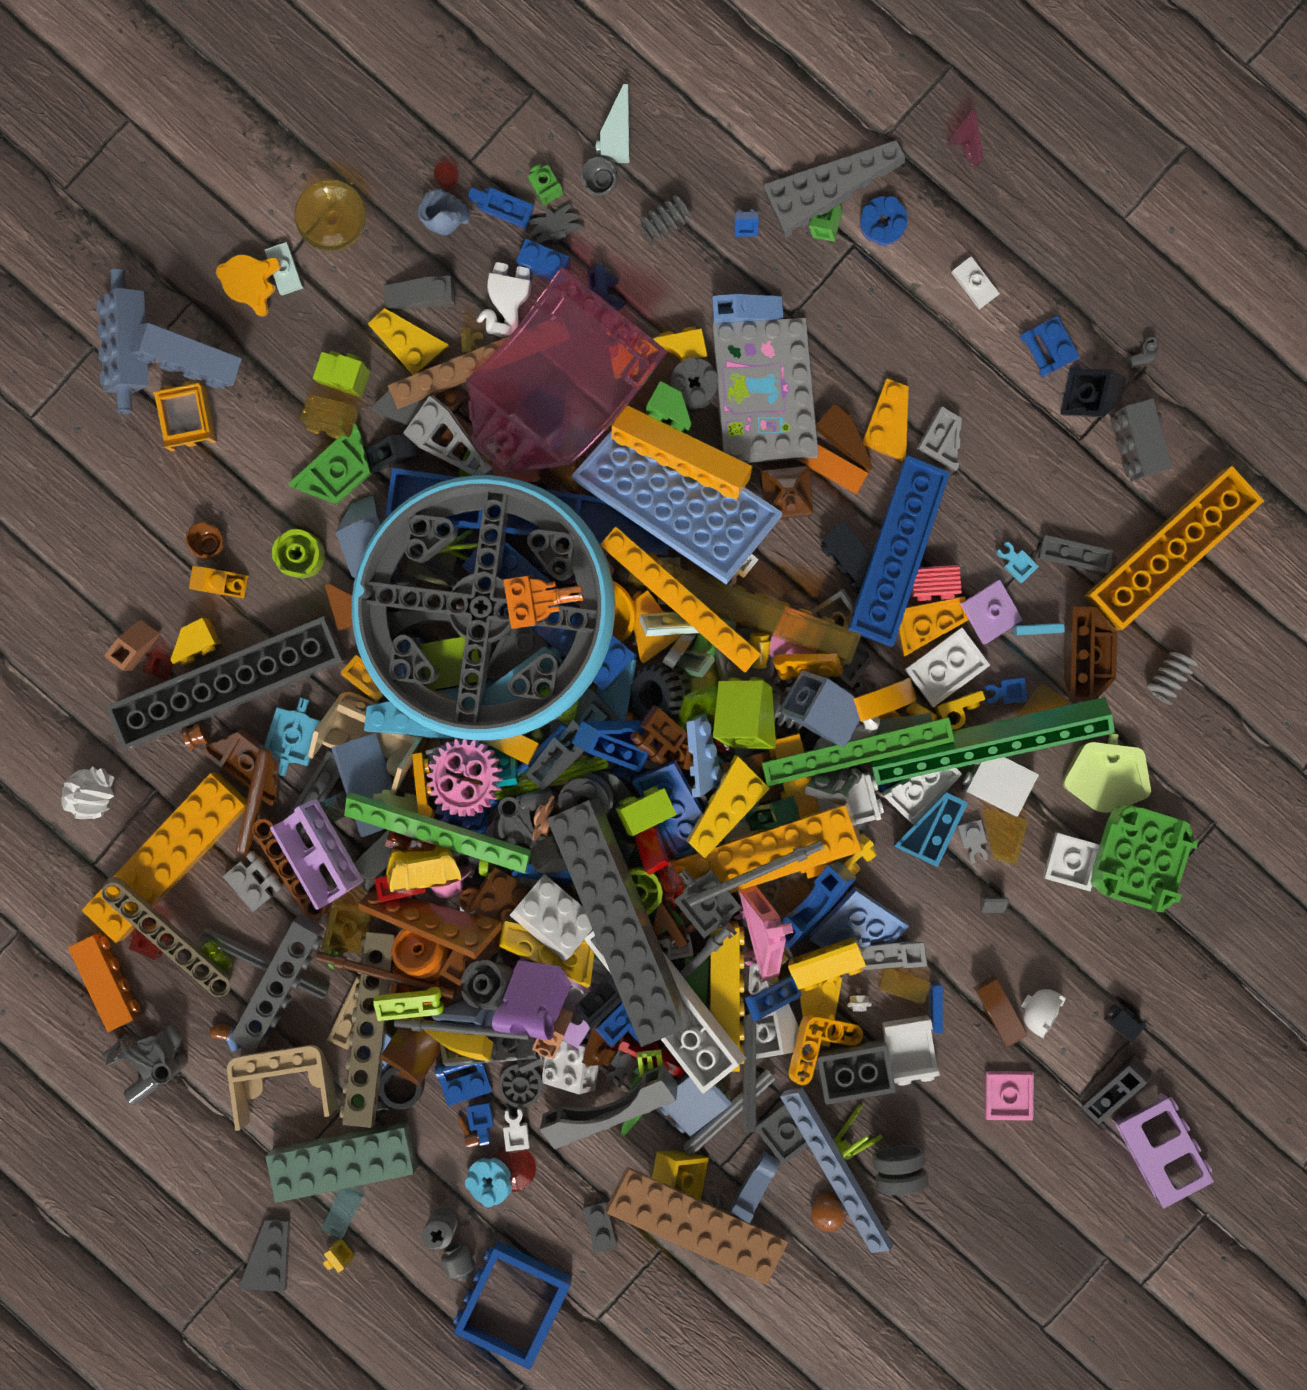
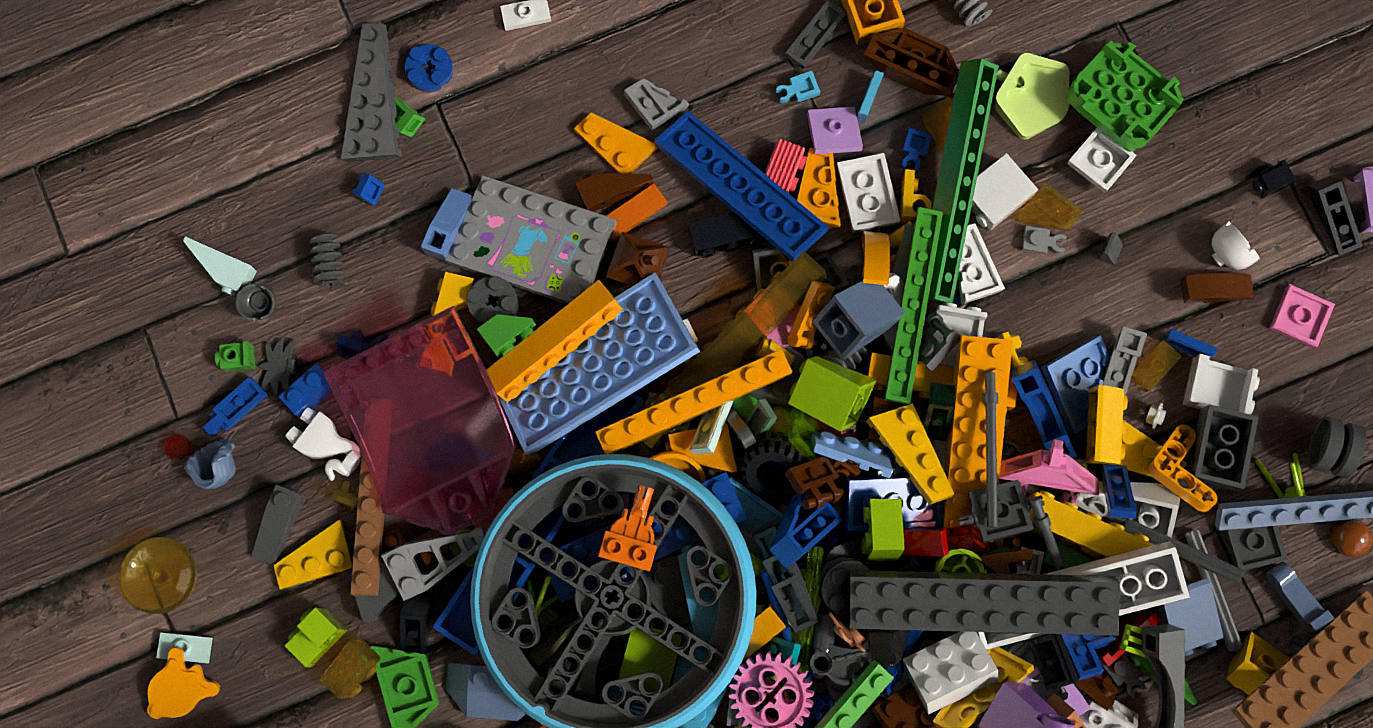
camera: 70 degrees left, 10 degrees down
lime tile [479,859,493,876] -> none
dark azure wedge [894,792,968,867] -> none

